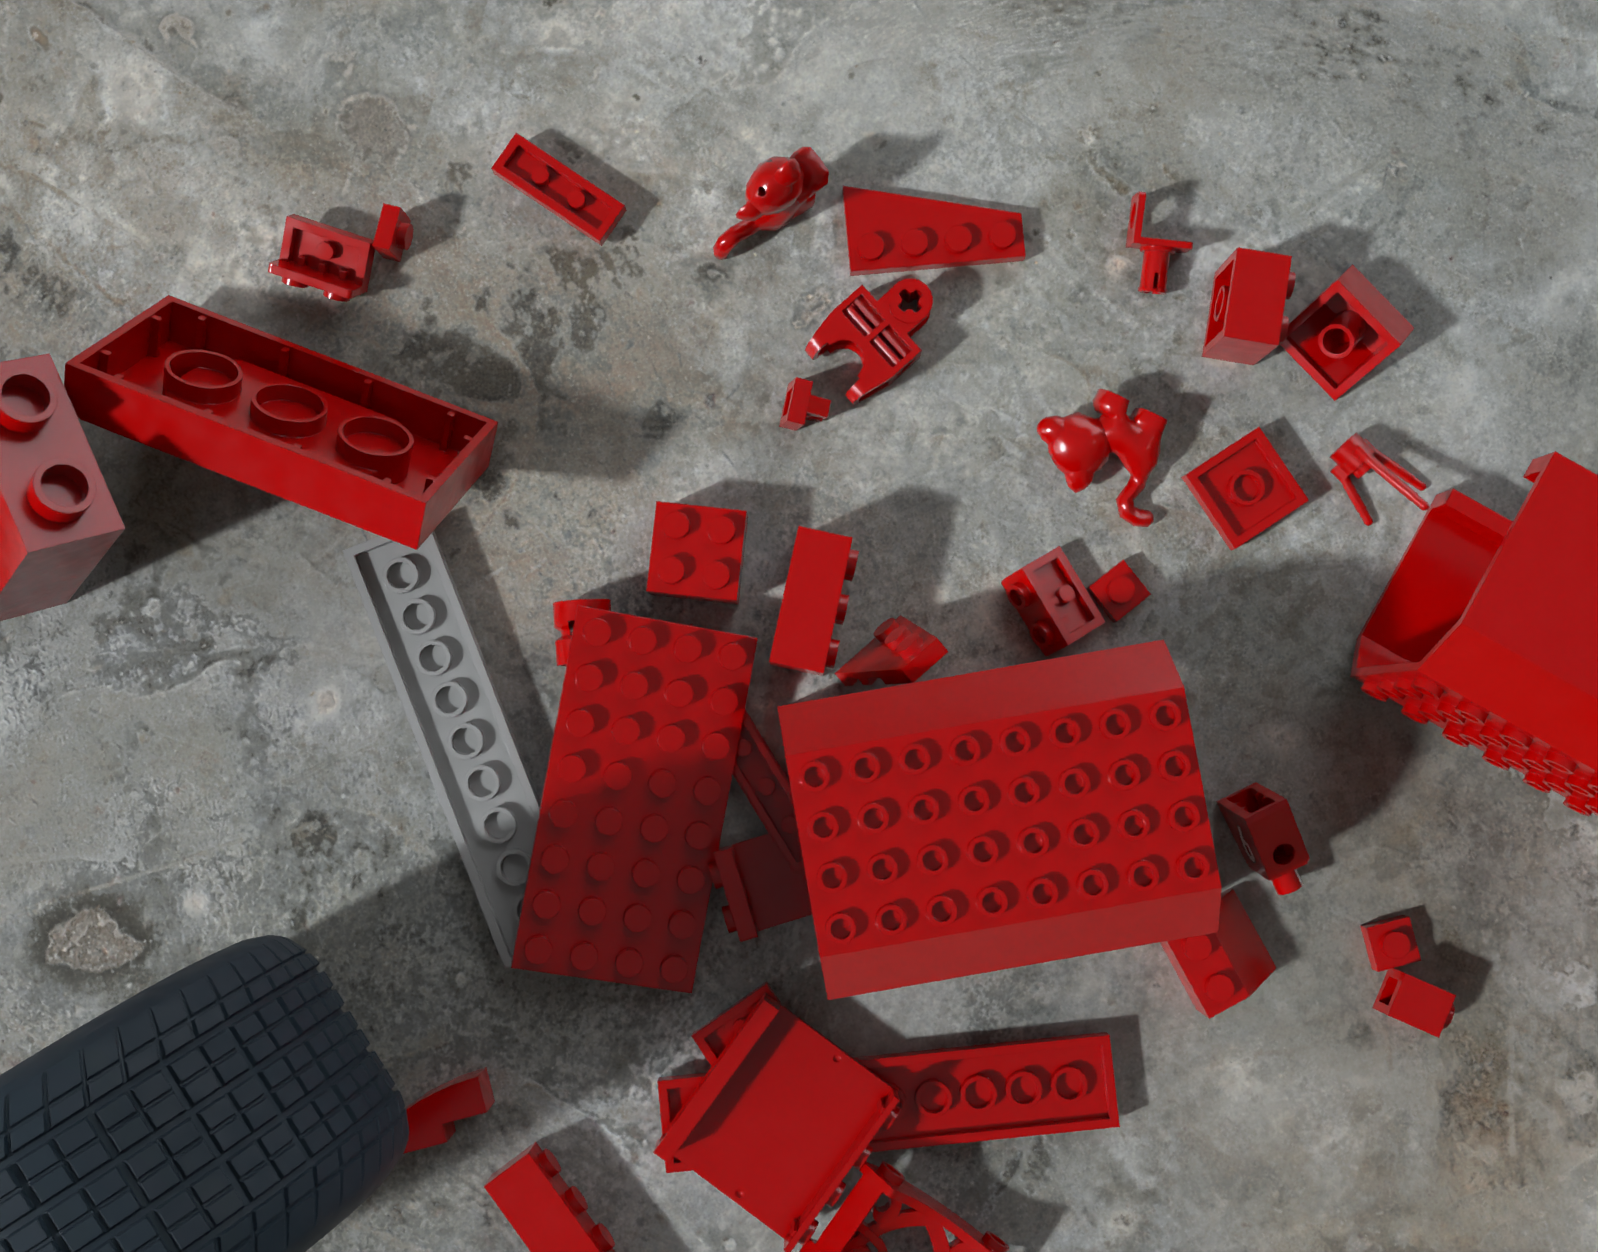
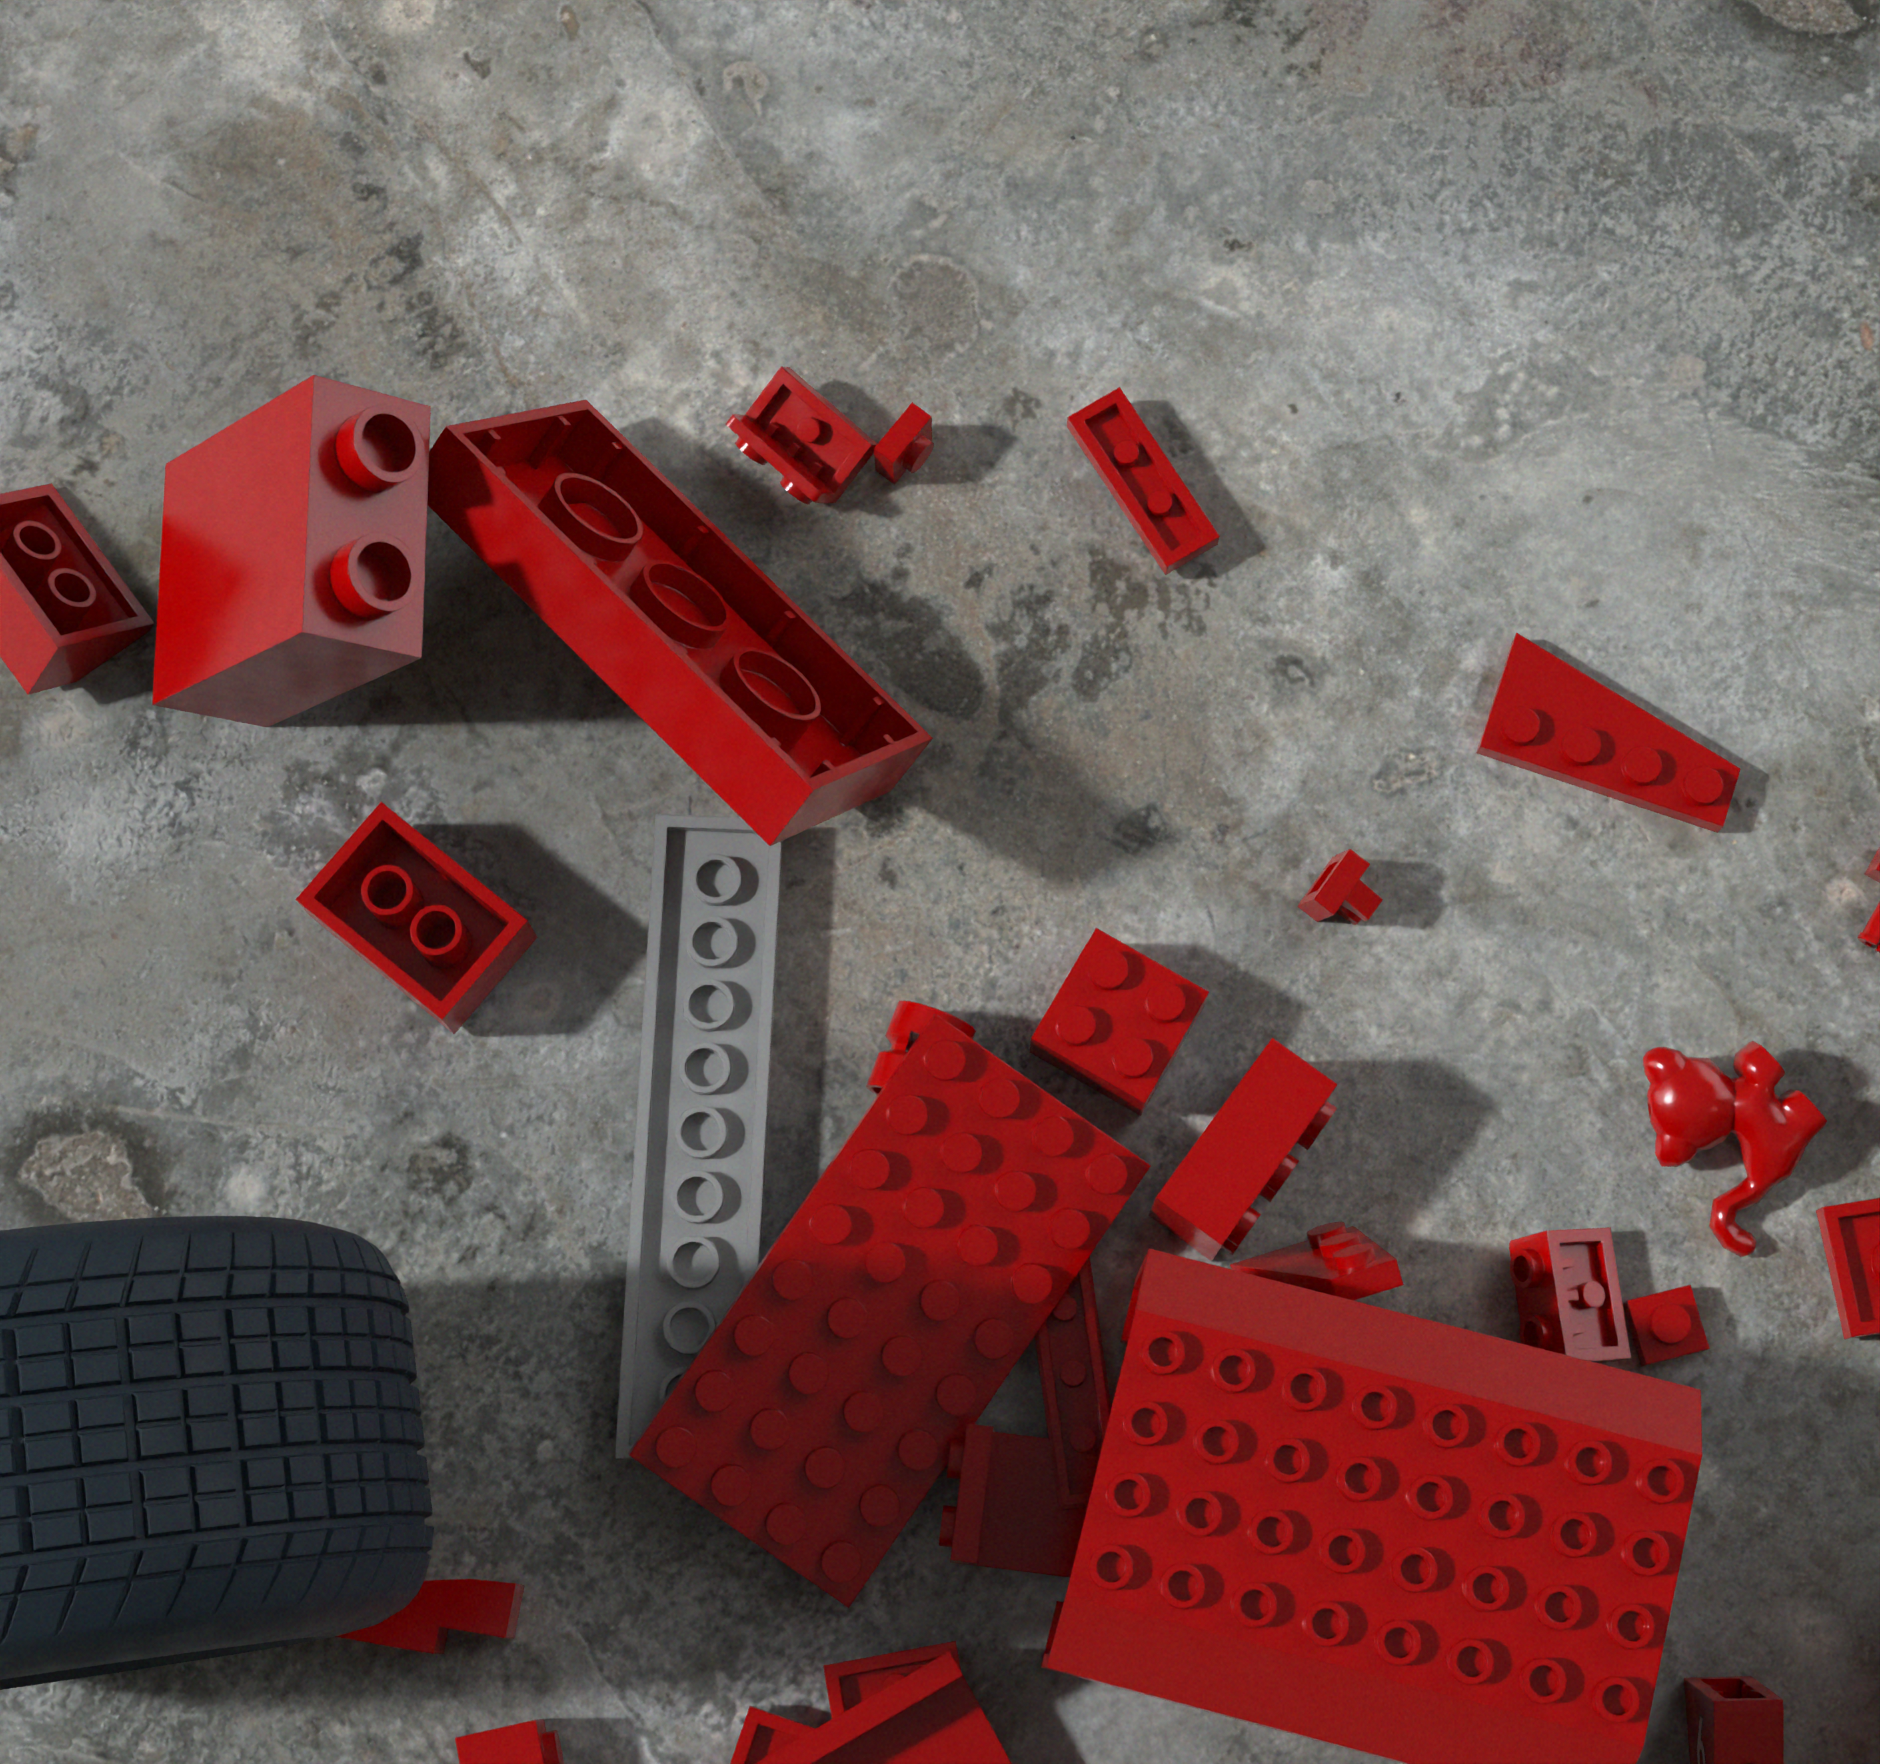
camera: 25 degrees right, 10 degrees down
red animal [713,147,829,260] -> none
red piece [805,278,933,405] -> none
none -> red brick [296,802,538,1034]

